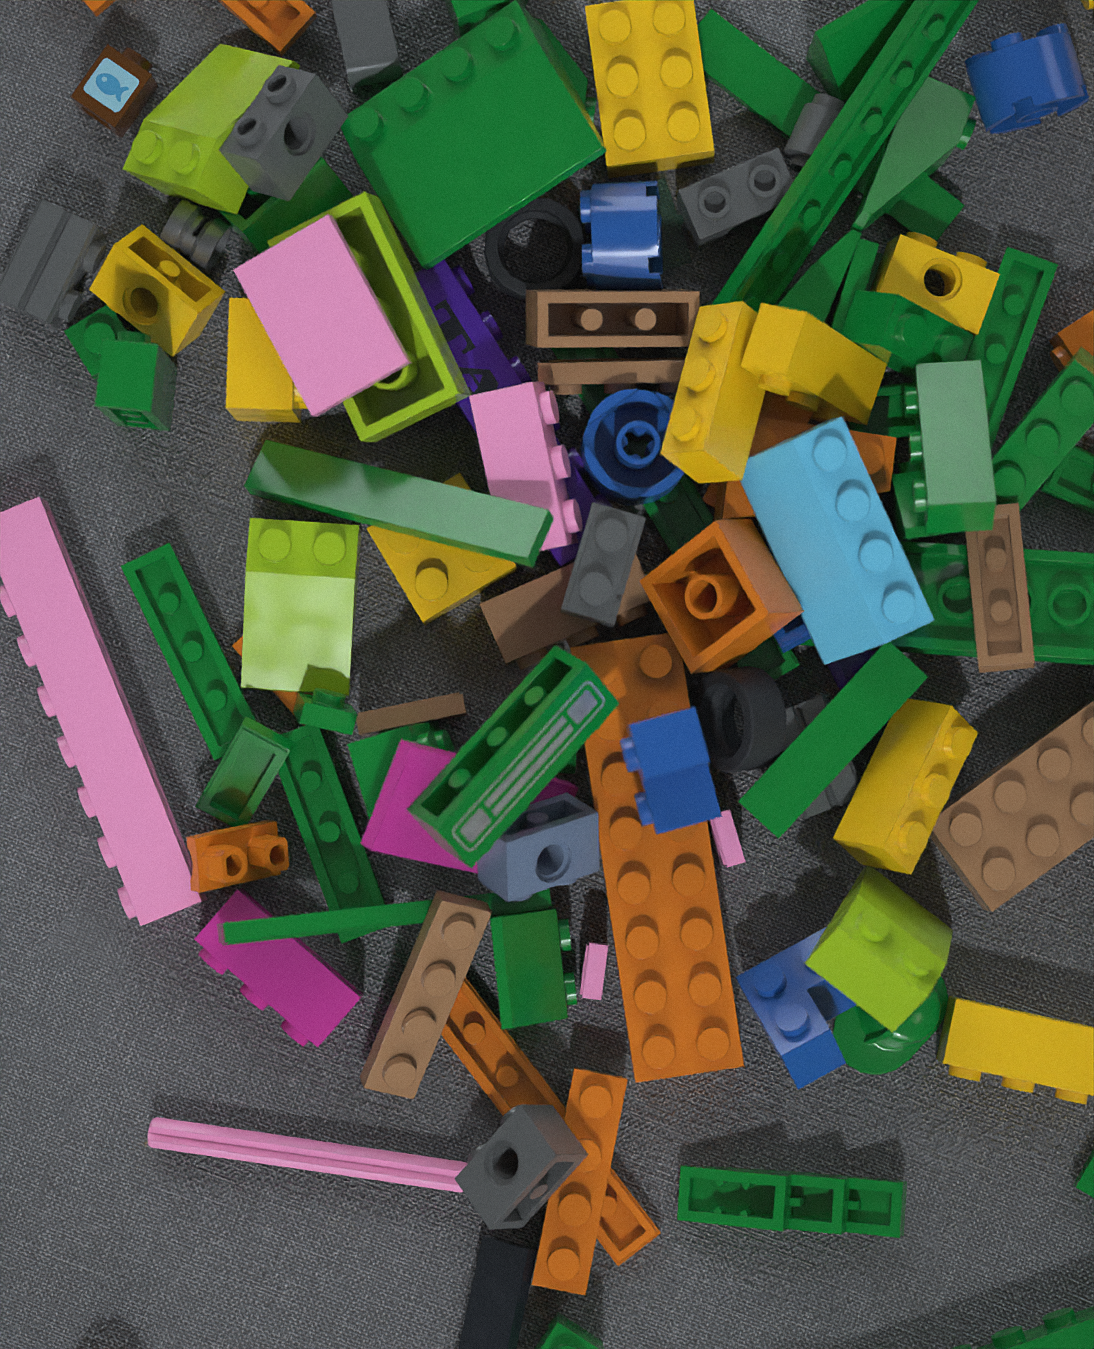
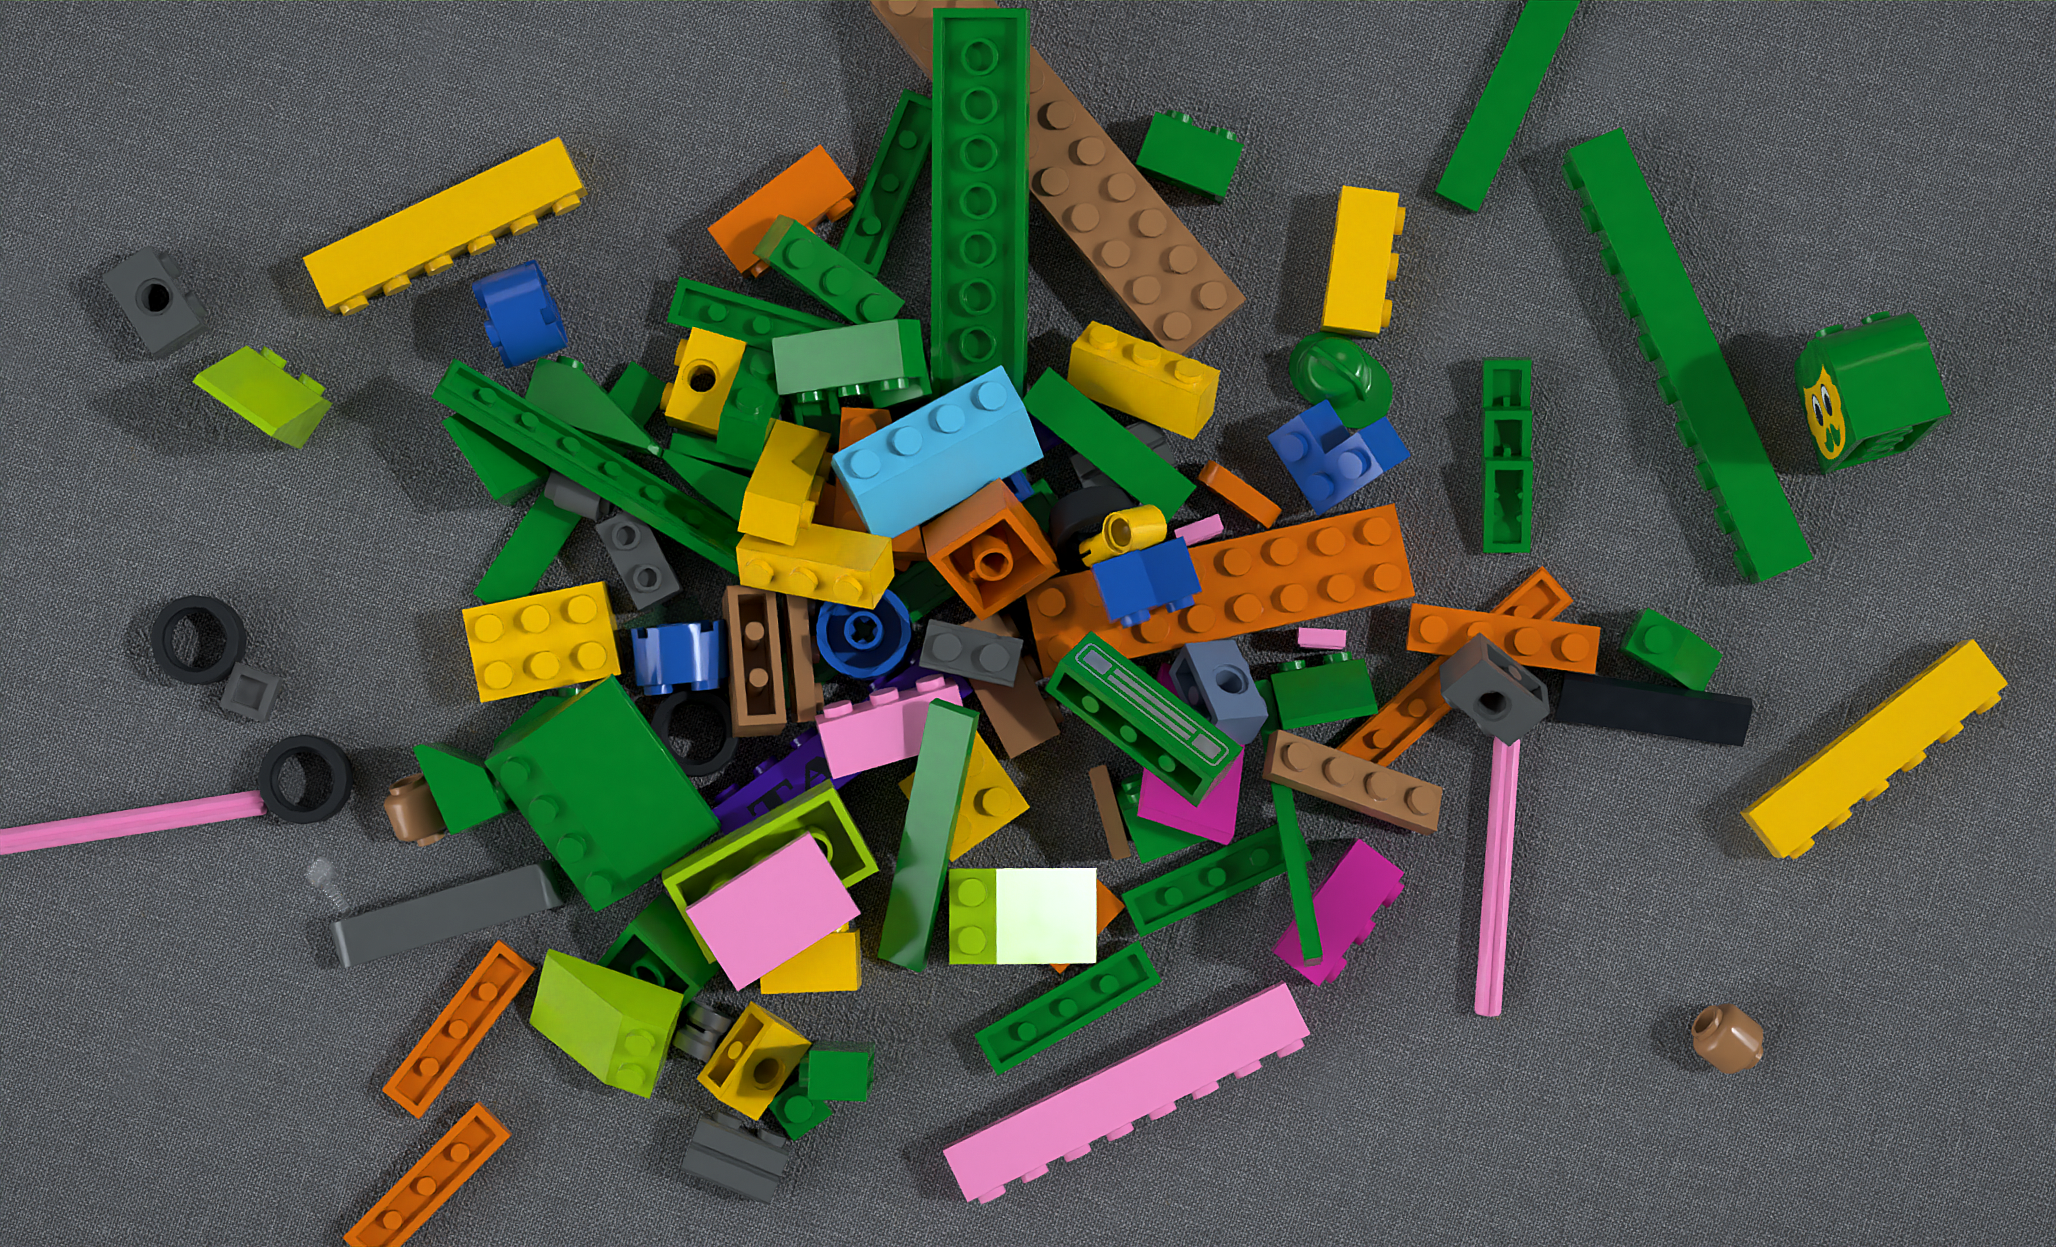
camera: 85 degrees left, 0 degrees up
reddish brown brick [70,44,158,139] -> none
orange hips [186,820,289,893] -> none
green tile [195,716,294,827] -> none
dark grey brick [219,65,348,201] -> none
green plate [293,688,358,735] -> none
lime slope [805,865,953,1032] -> none
medium nougat plate [965,503,1035,673] -> none
none -> yellow pin [1079,504,1167,568]
none -> orange beam [1195,459,1282,530]

